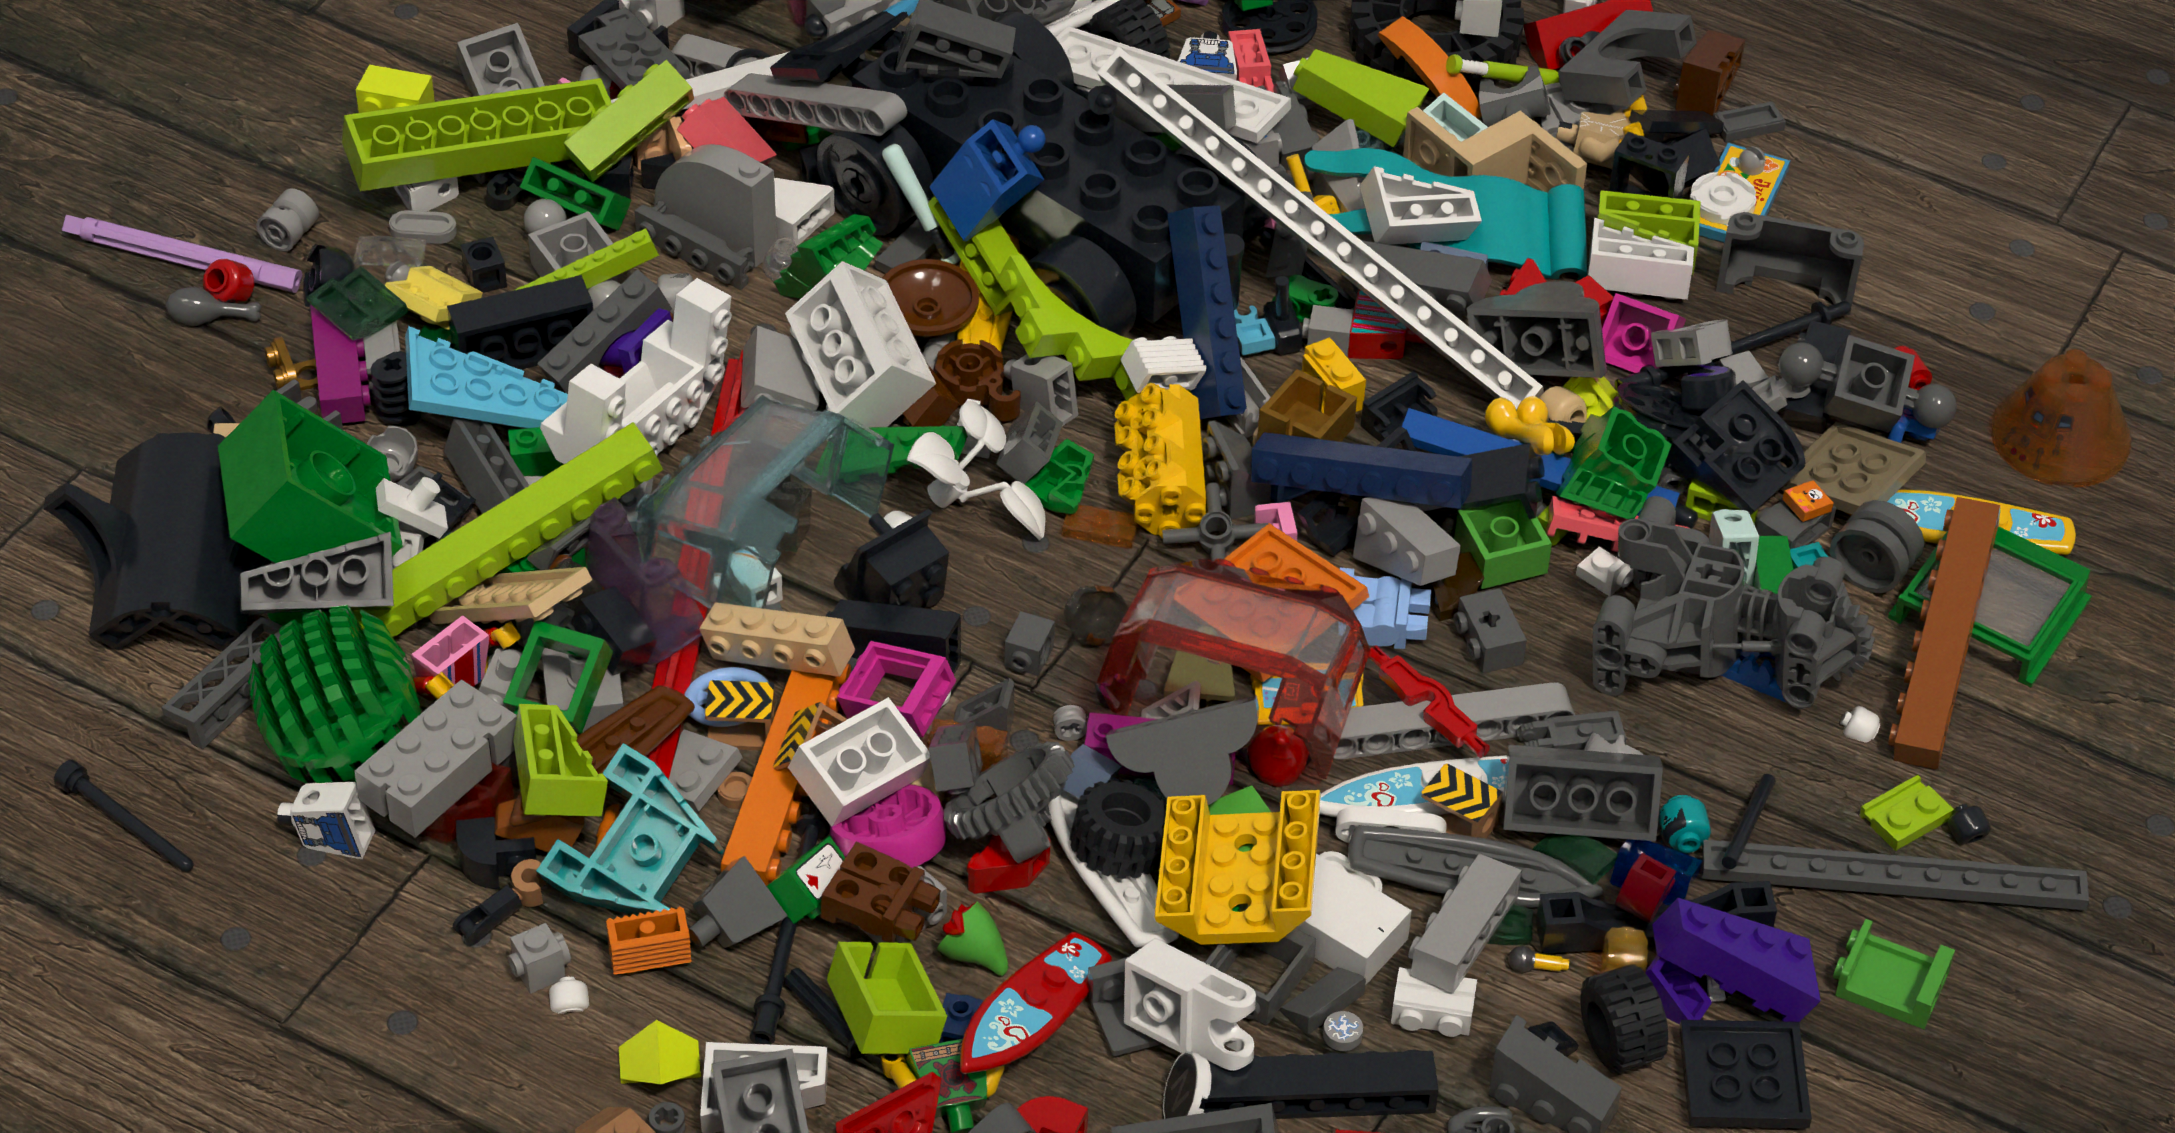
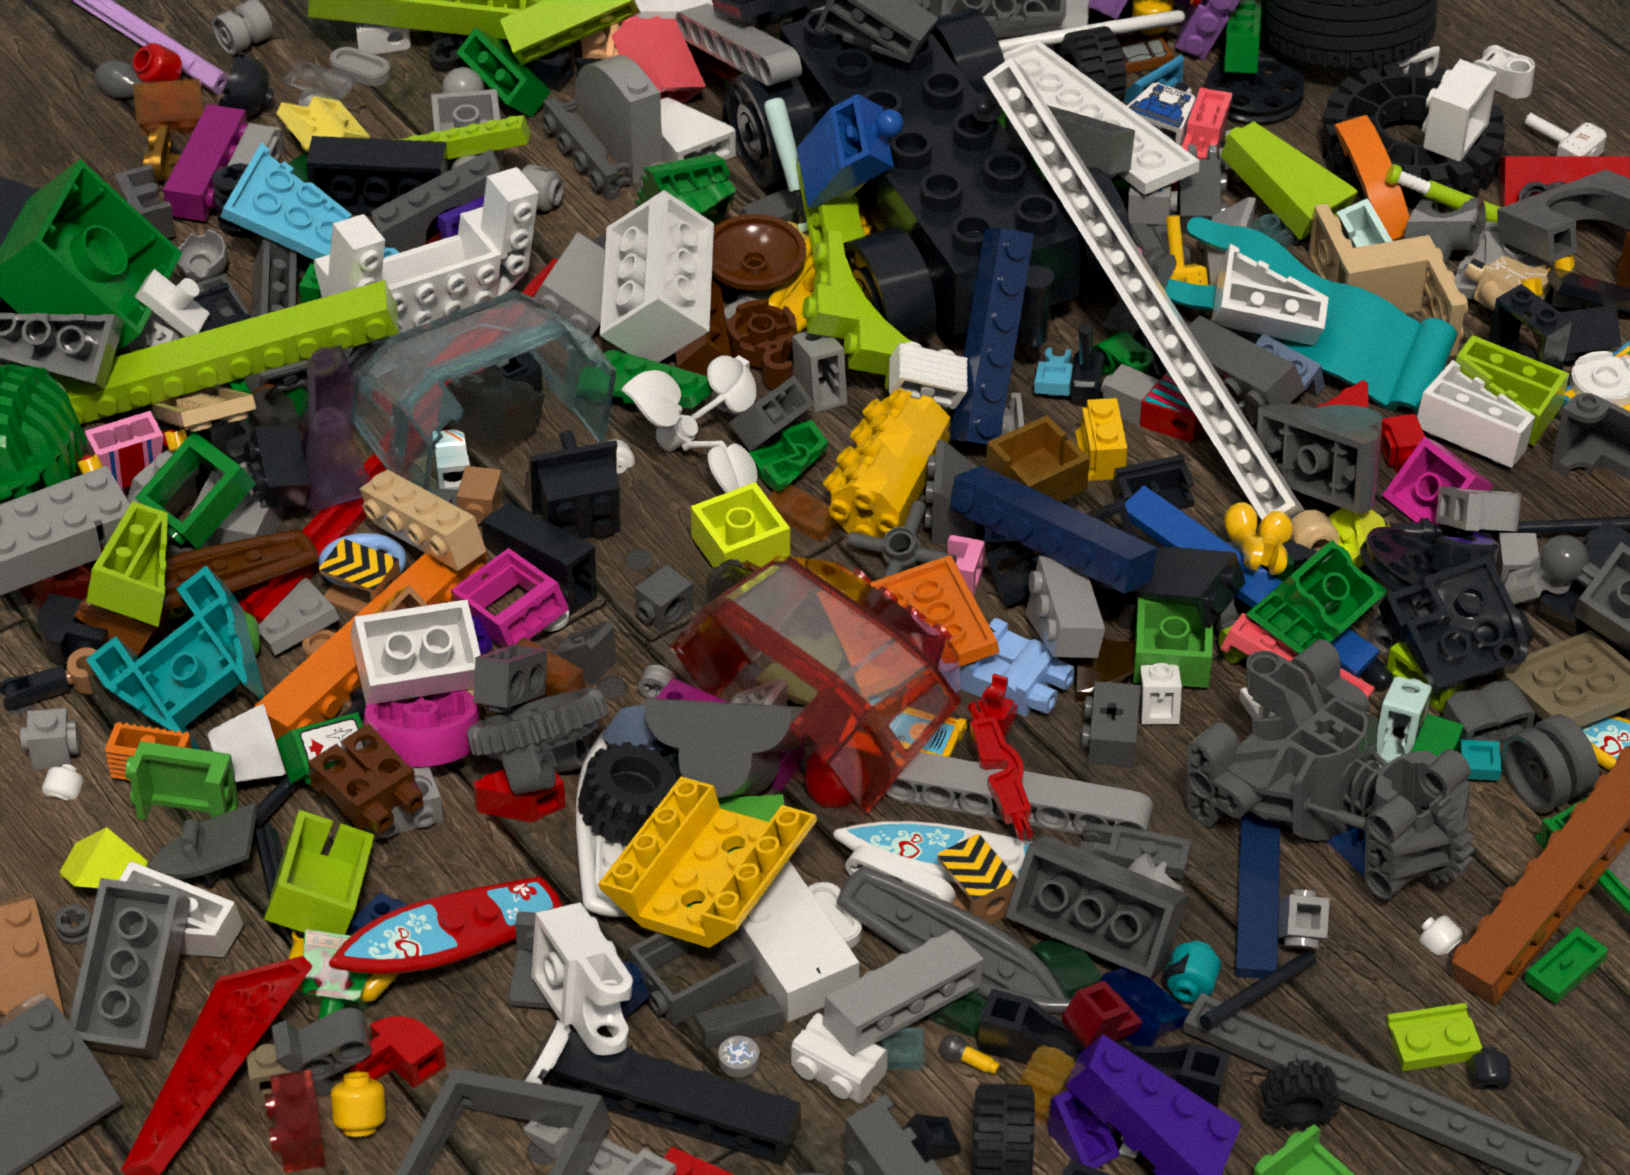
camera: 25 degrees right, 0 degrees up
clear green slope [306,266,408,340] -> none
black brick [460,236,507,293] -> none
bright green hat [936,901,1008,976] -> none
orange tile [1782,480,1834,522] -> none
none -> bright green panel [125,741,239,820]
none -> clear orange brick [133,79,204,131]
none -> dark grey shield [147,803,258,879]
none -> medium nougat brick [456,466,503,524]
none -> neon yellow brick [691,482,790,584]
none -> clear light blue tile [882,1028,923,1070]
none -> red piece [980,673,1018,739]
none -> dark azure slope [1124,55,1184,104]
none -> white bracket [1140,663,1182,724]
none -> dark blue tile [1235,811,1281,979]
none -> black tyre [1261,1060,1340,1131]
none -> light grey brick [1278,890,1330,950]
none -> green plate [1524,927,1609,1004]

